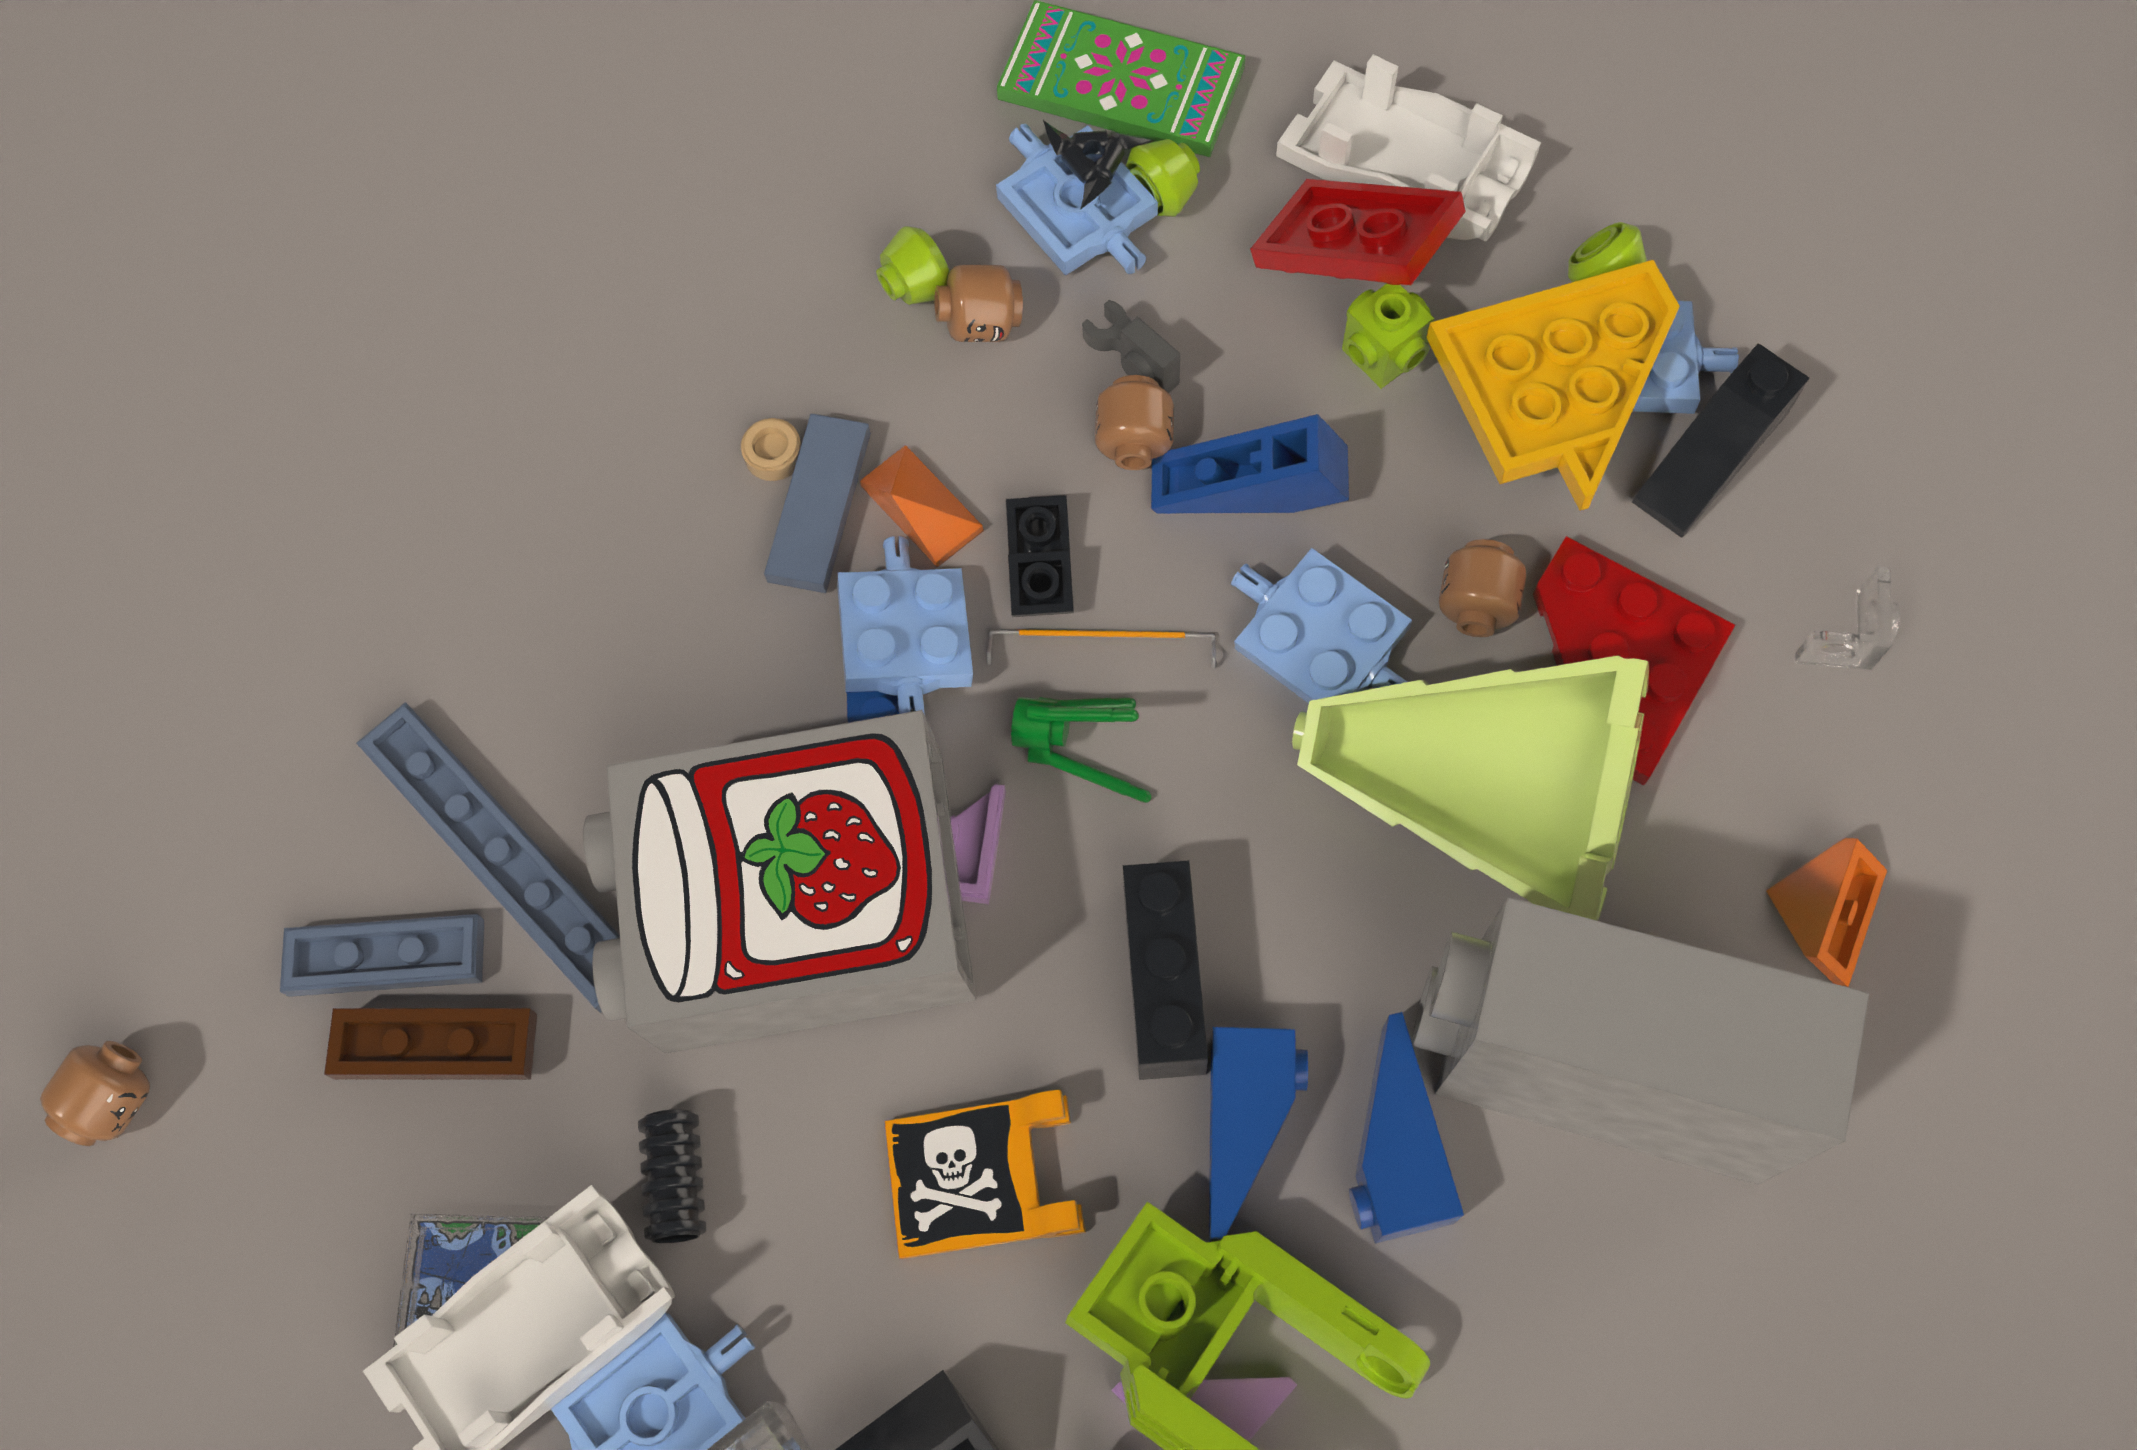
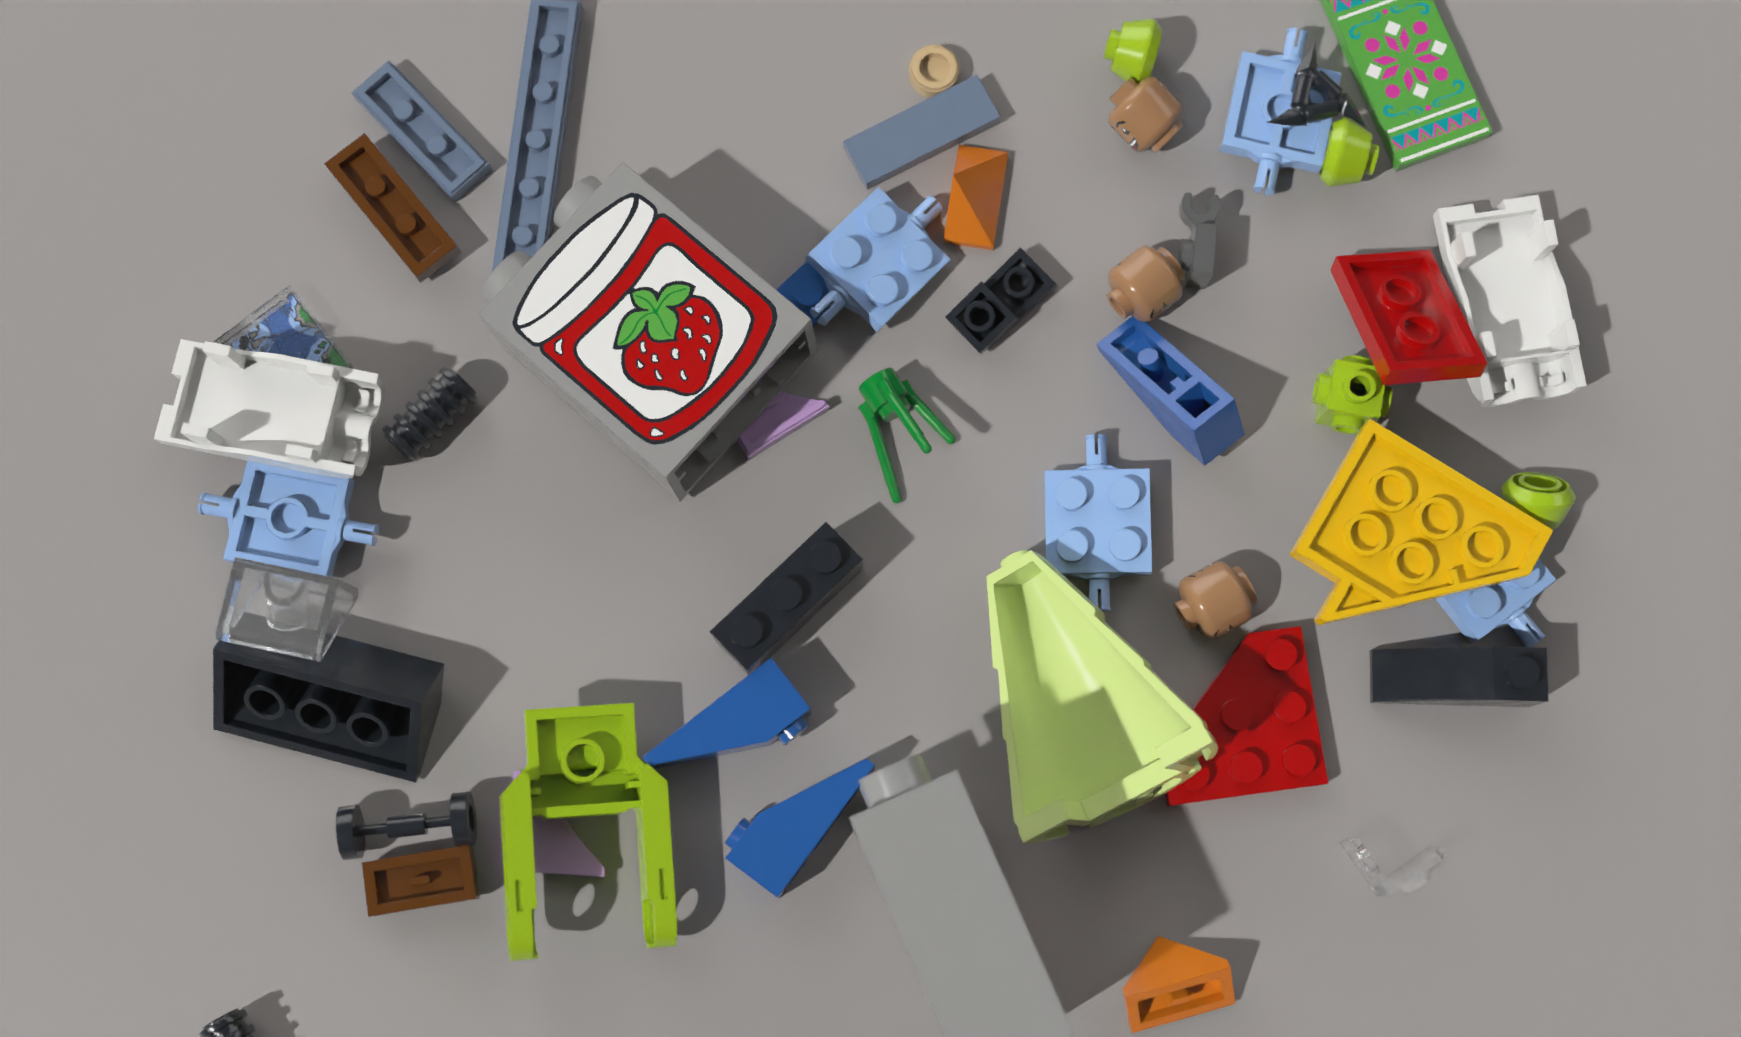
camera: 45 degrees right, 10 degrees up
medium nougat head [40,1041,150,1146] -> none
flag [885,1090,1086,1259] -> none
light orange piece [987,629,1216,669] -> none

